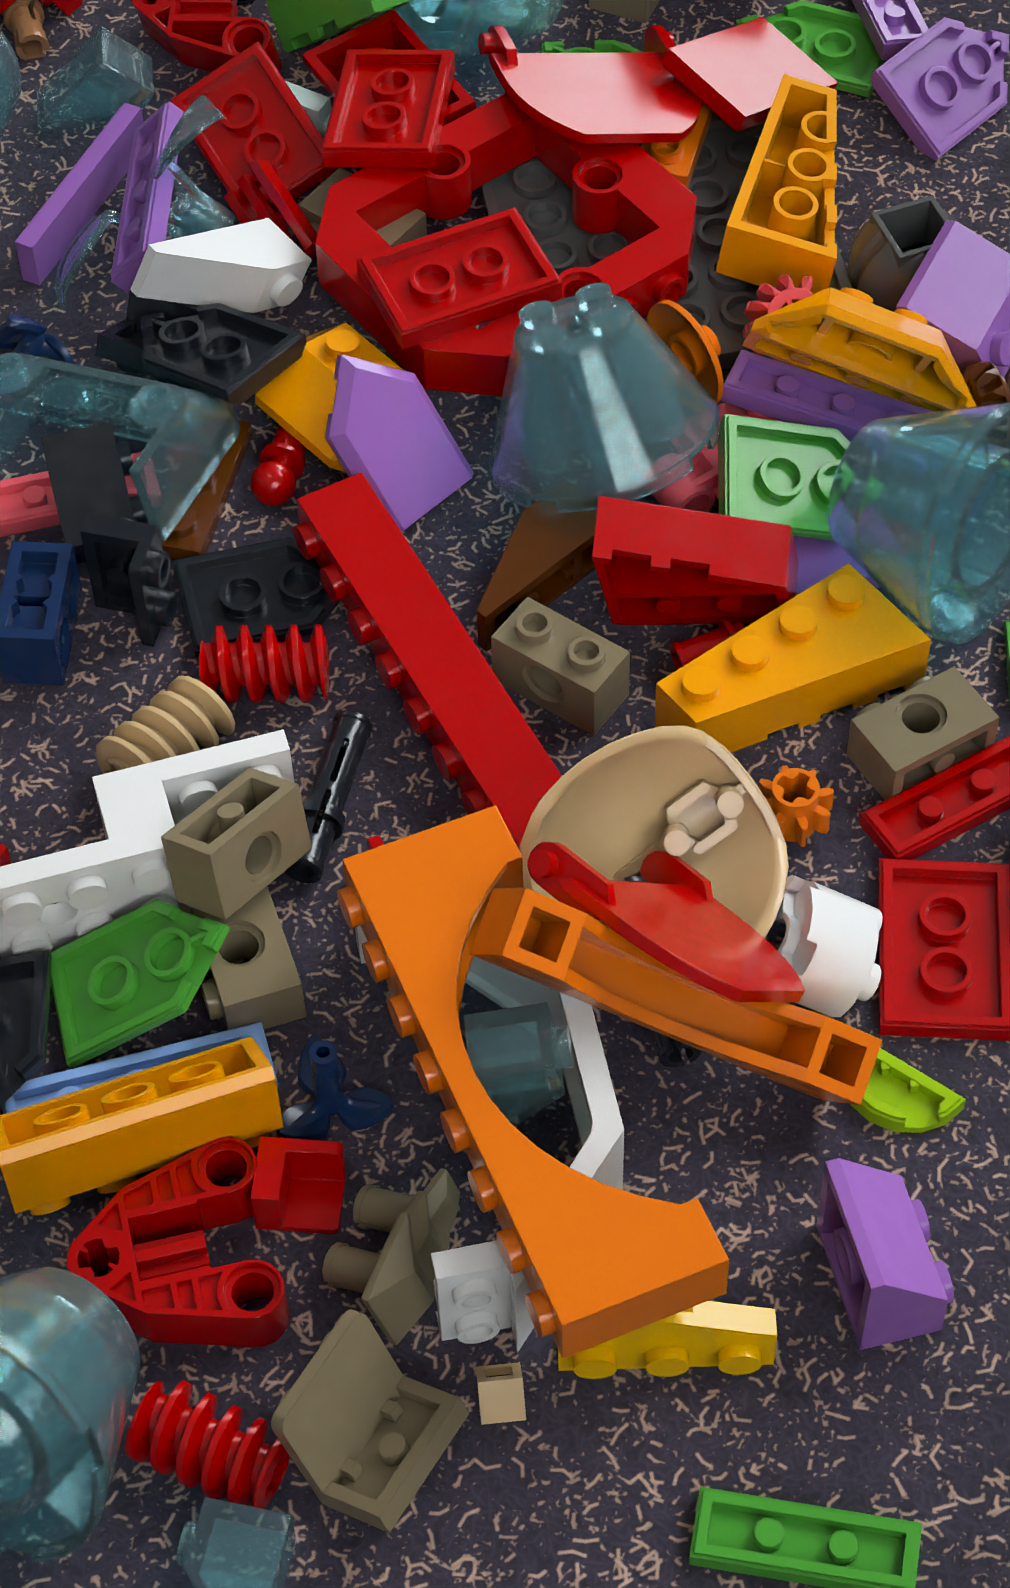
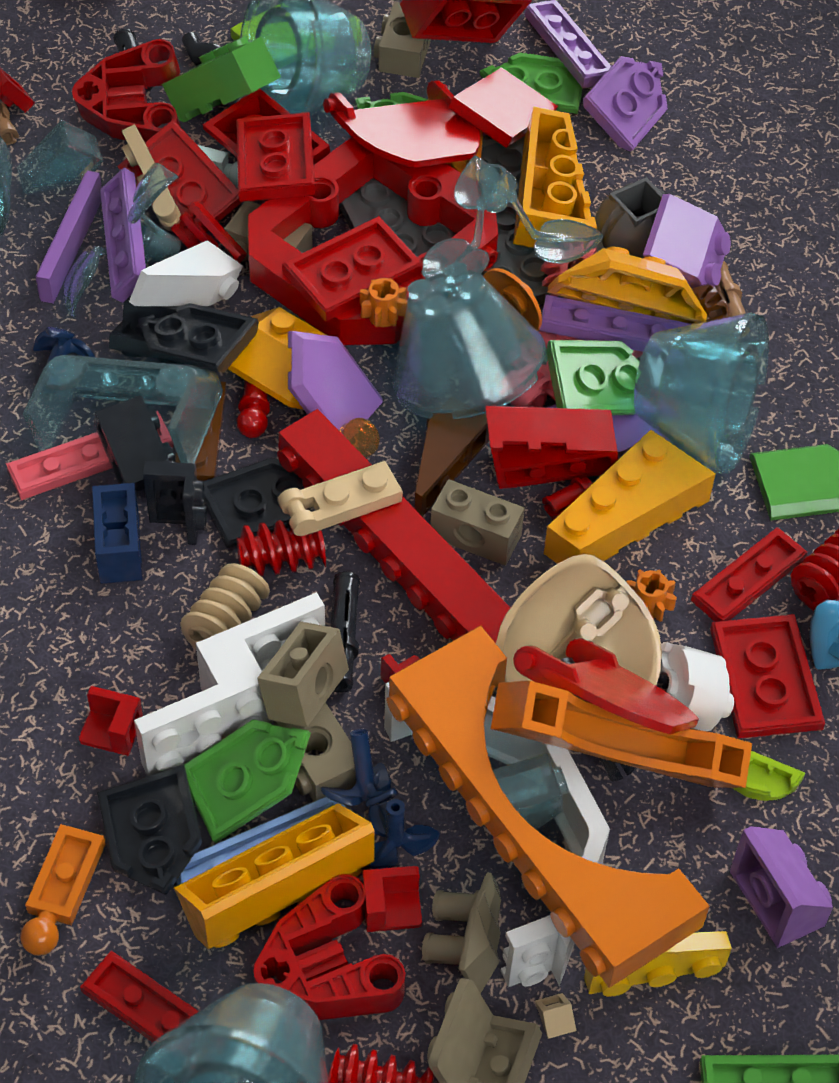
camera: 15 degrees left, 0 degrees up
dark tan brick [846,666,1000,800] -> none
none -> tan plate [122,124,181,231]
none -> tan plate [277,461,403,536]
none -> dark blue plant [321,729,398,807]
none -> clear orange tile [339,418,380,458]
none -> orange gear [360,278,408,327]
none -> clear light blue plant [421,155,603,284]

